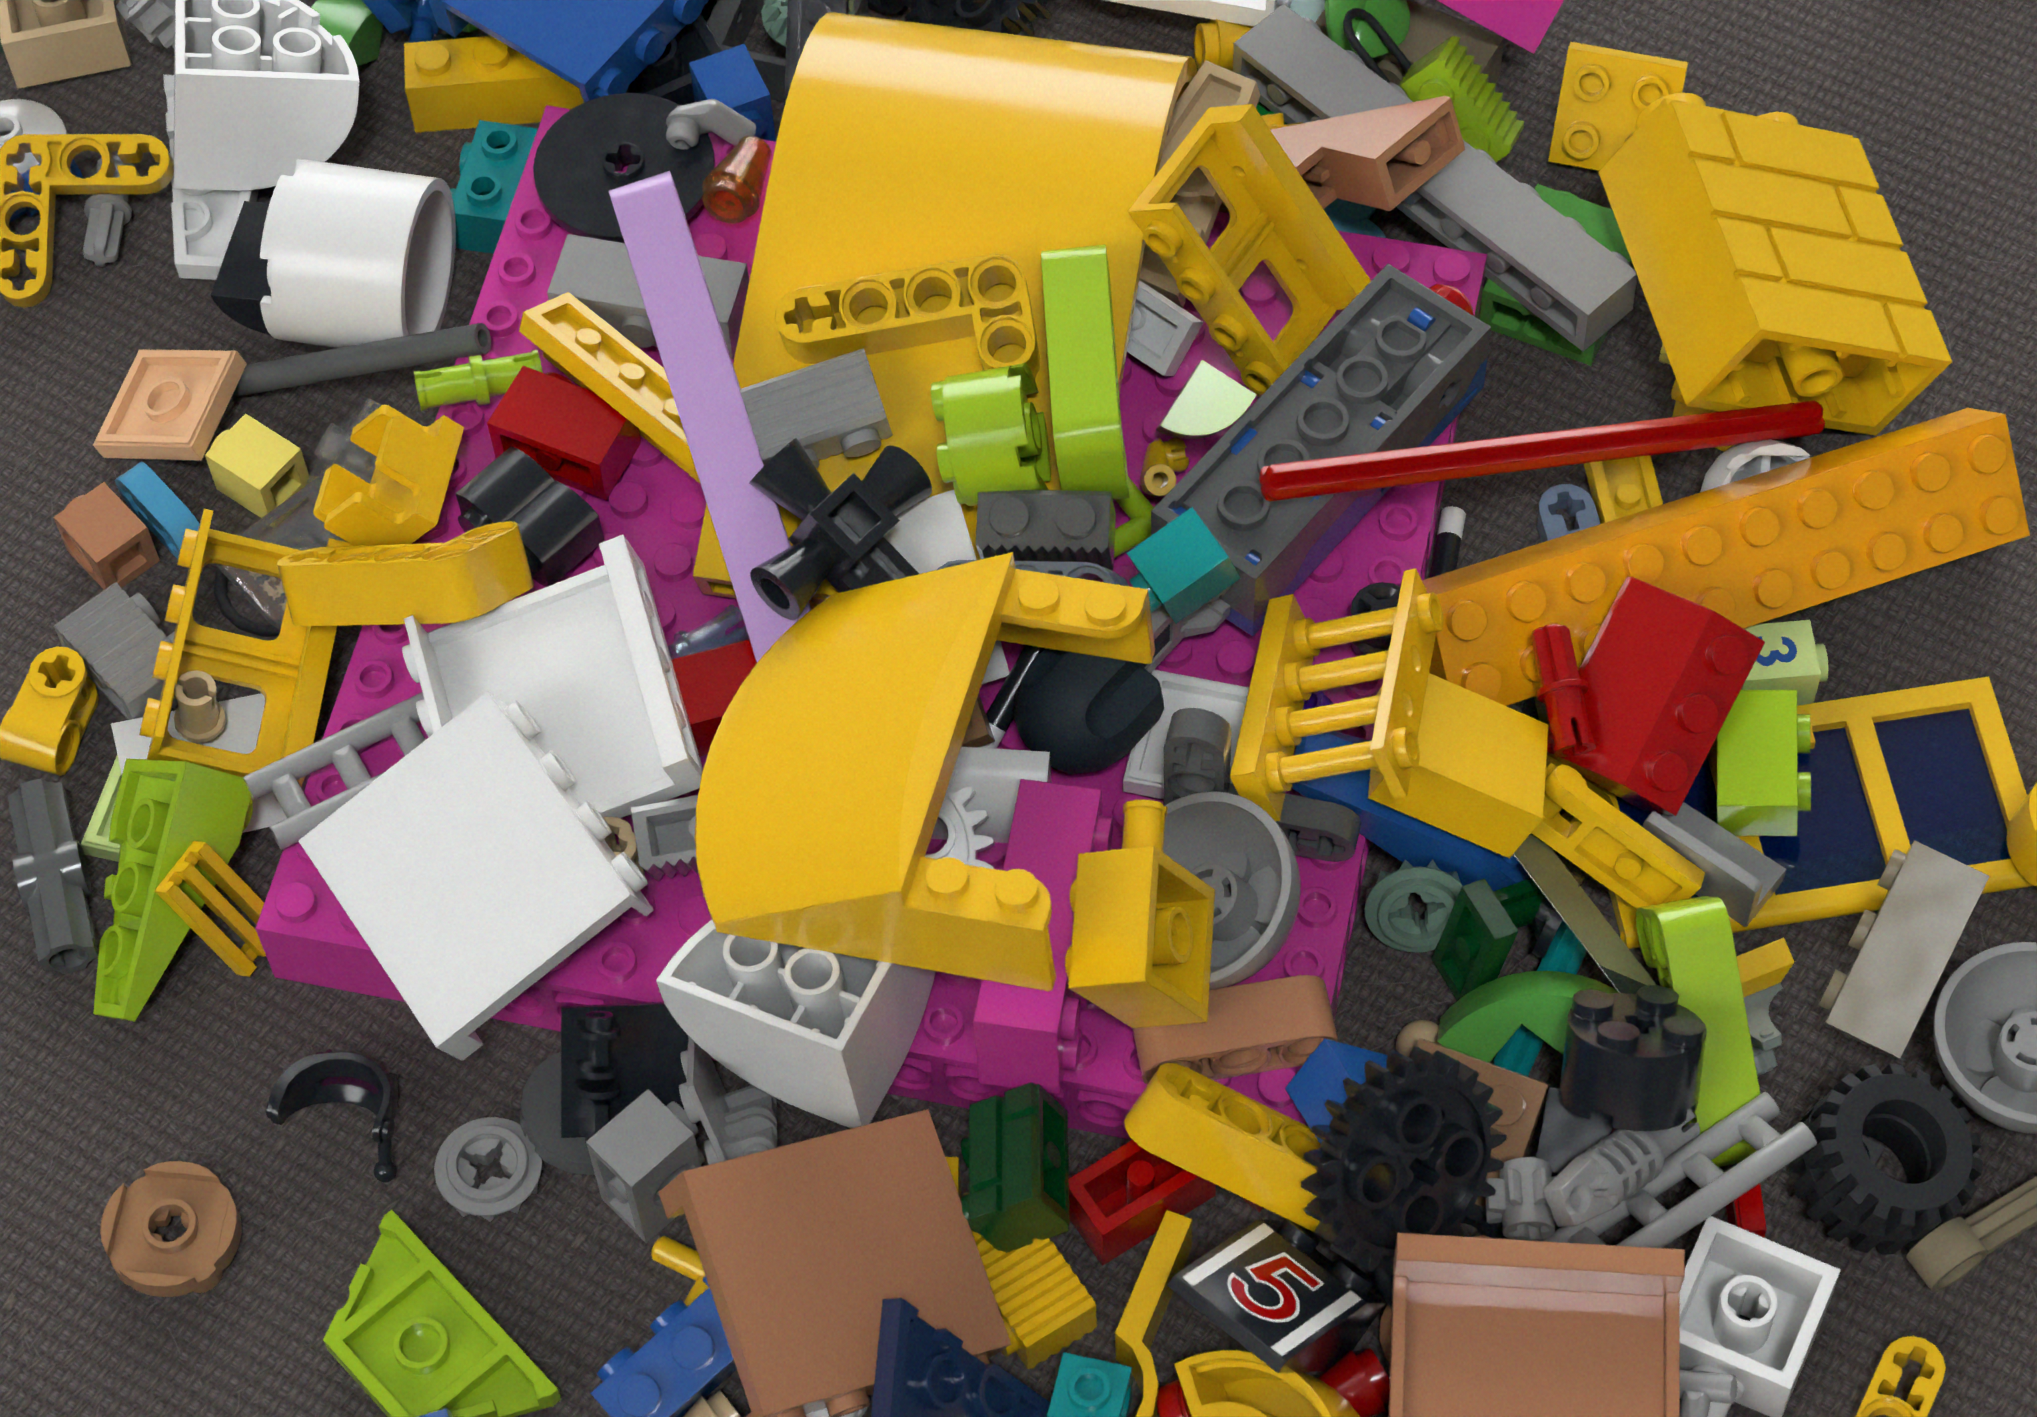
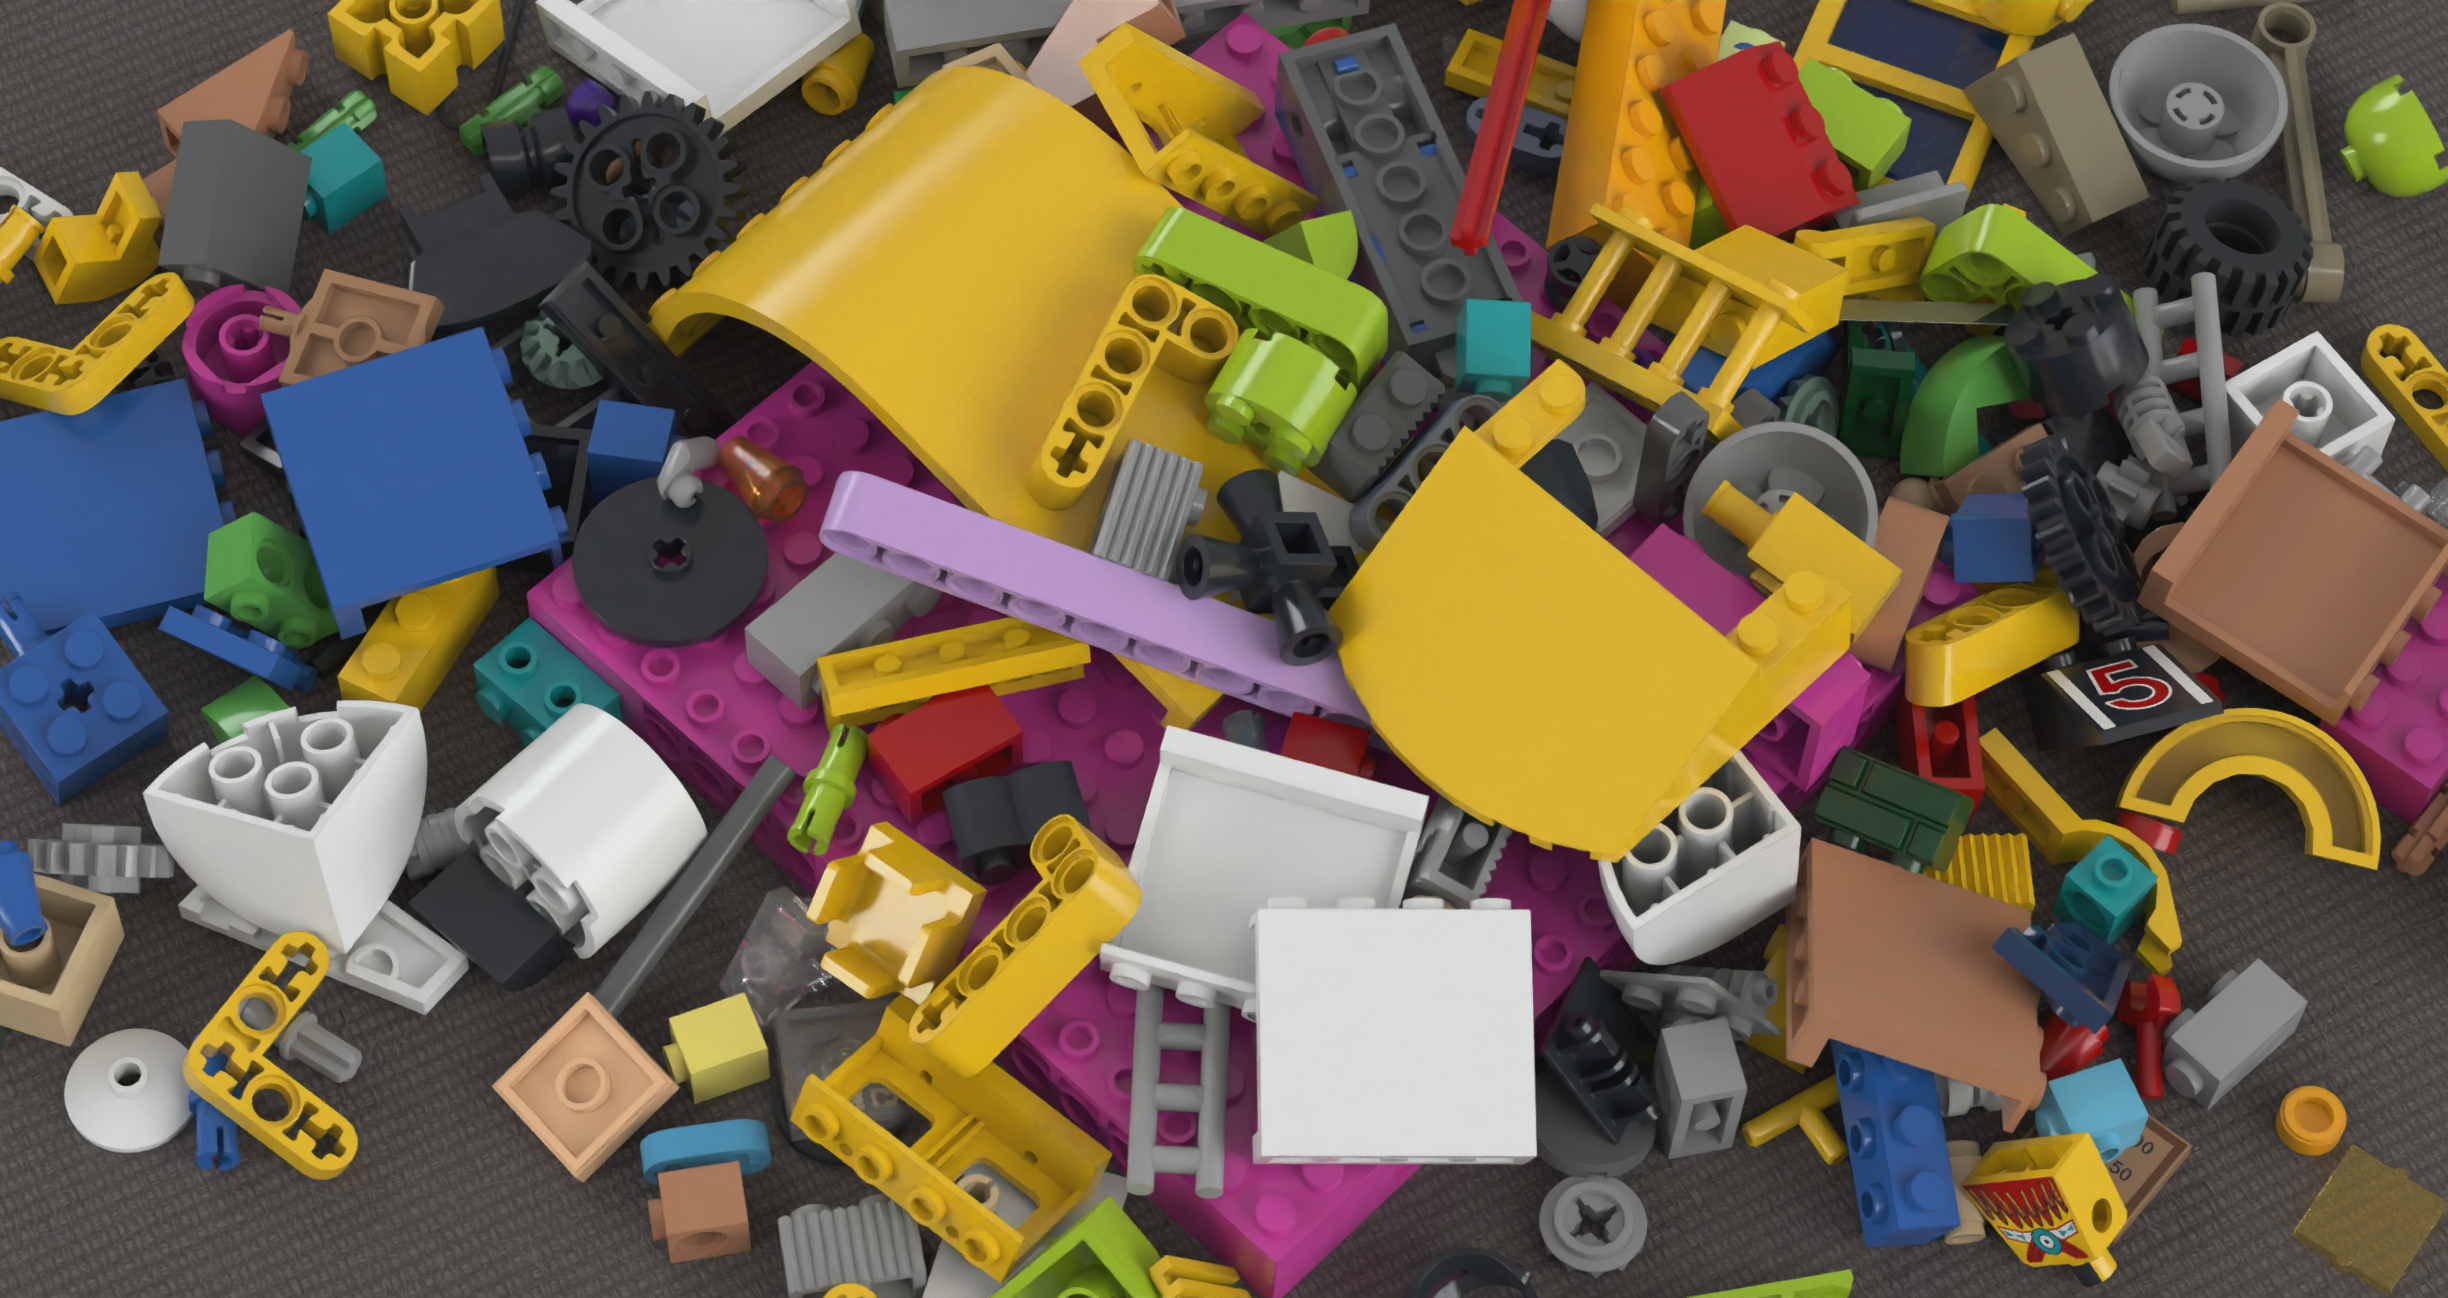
camera: 65 degrees left, 0 degrees up
red axle [1531,623,1596,757] -> none

